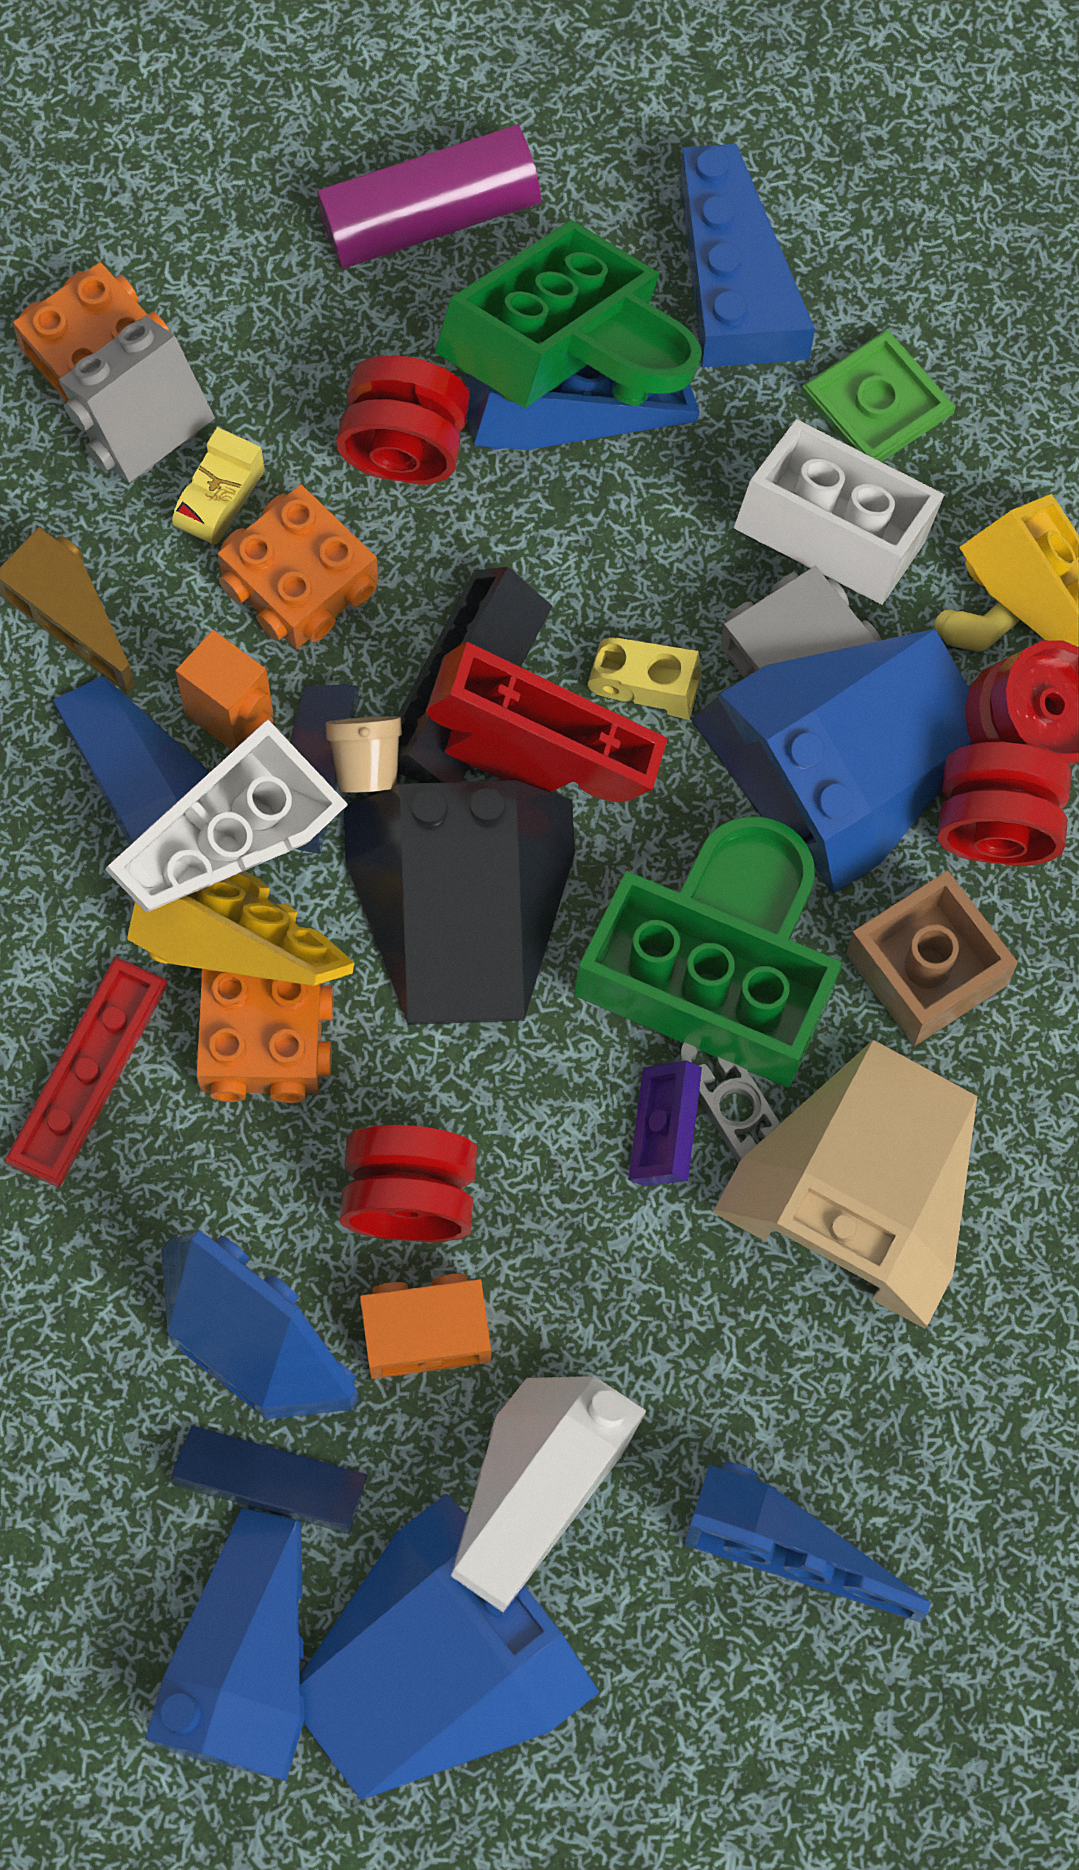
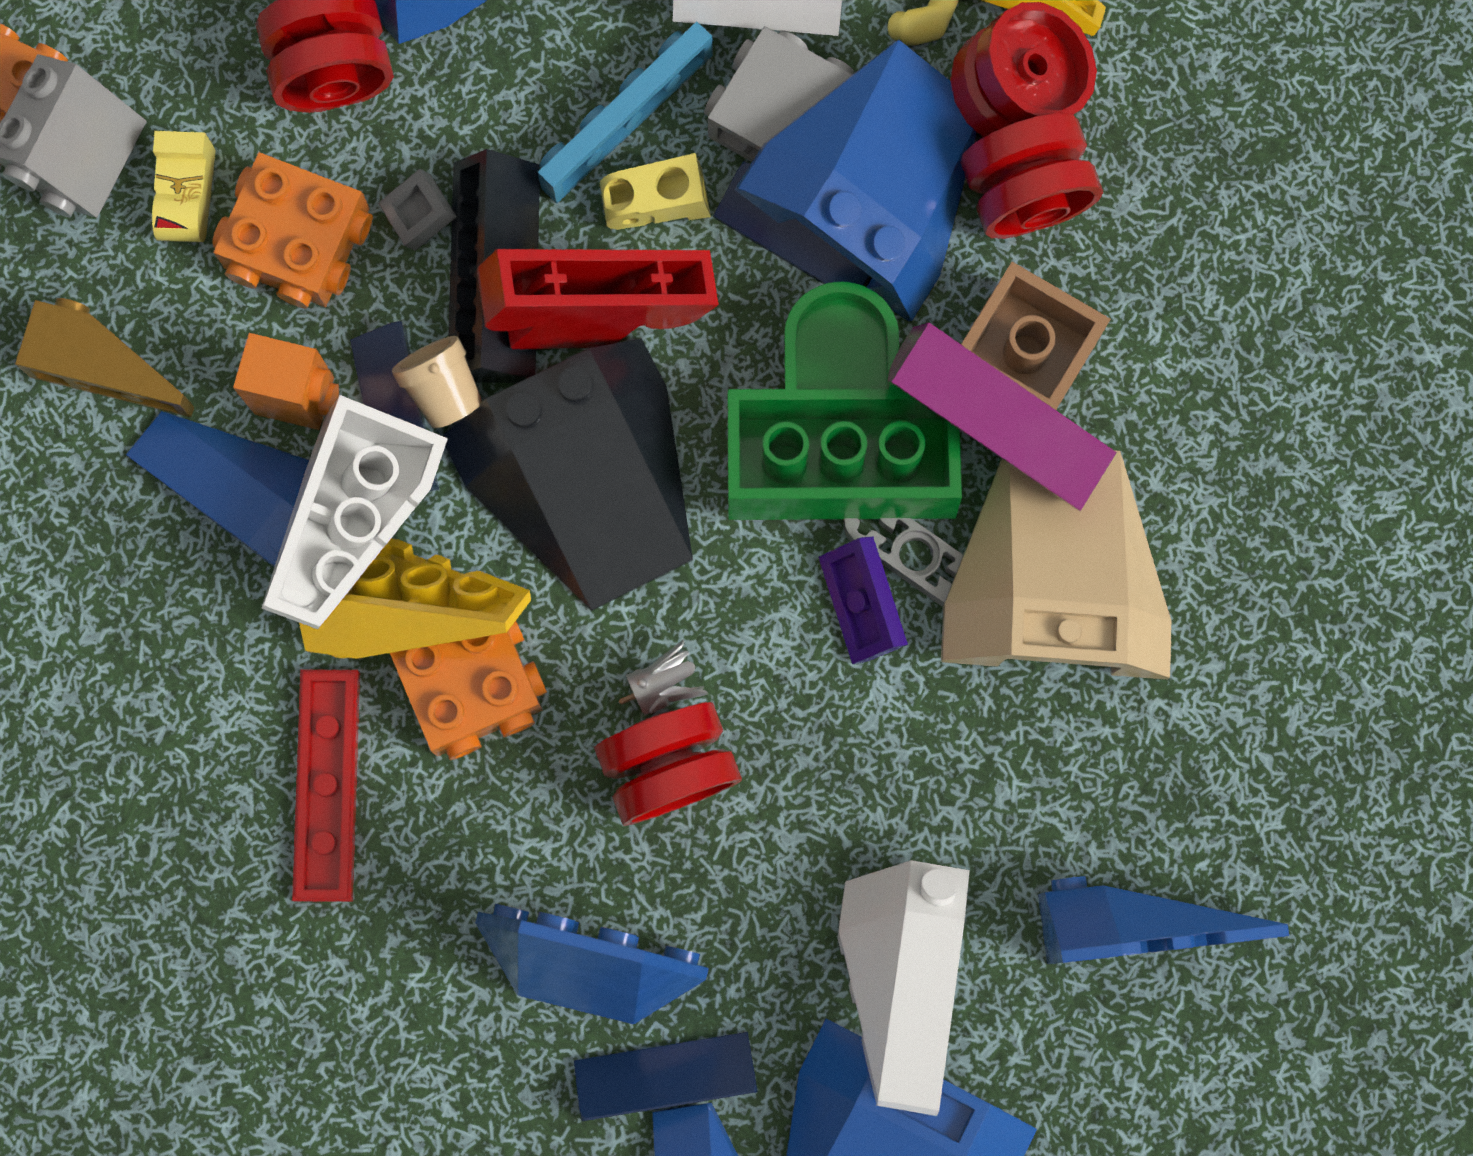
camera: 25 degrees left, 10 degrees up
orange brick [360,1274,491,1379] -> none
none -> dark grey plate [378,169,457,251]
none -> dark azure plate [538,21,713,204]
none -> flat silver piece [619,640,708,716]
none -> magenta brick [888,323,1117,511]

